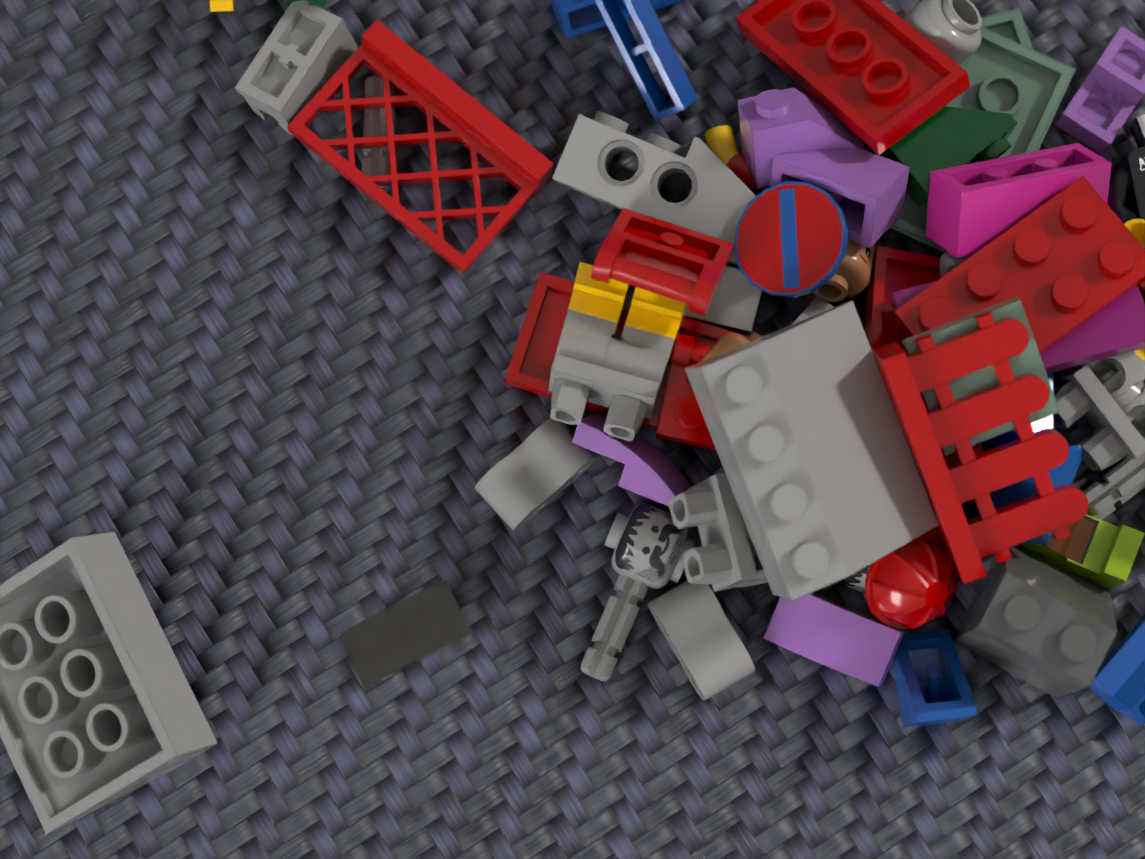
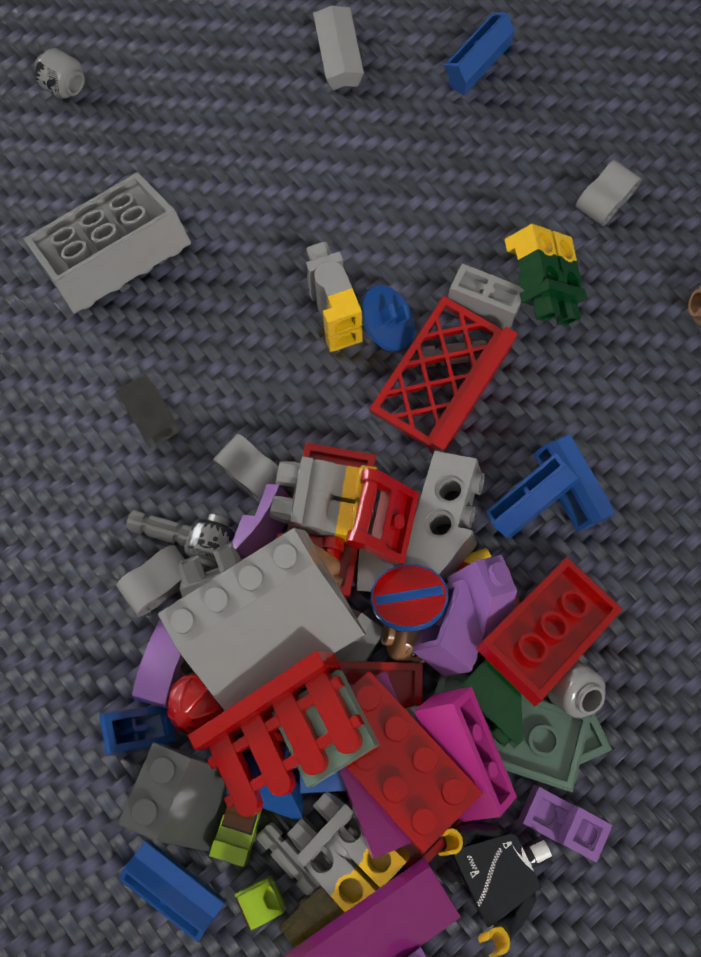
camera: 90 degrees right, 5 degrees down
none -> hips [306,242,362,353]
none -> blue piece [360,285,415,352]

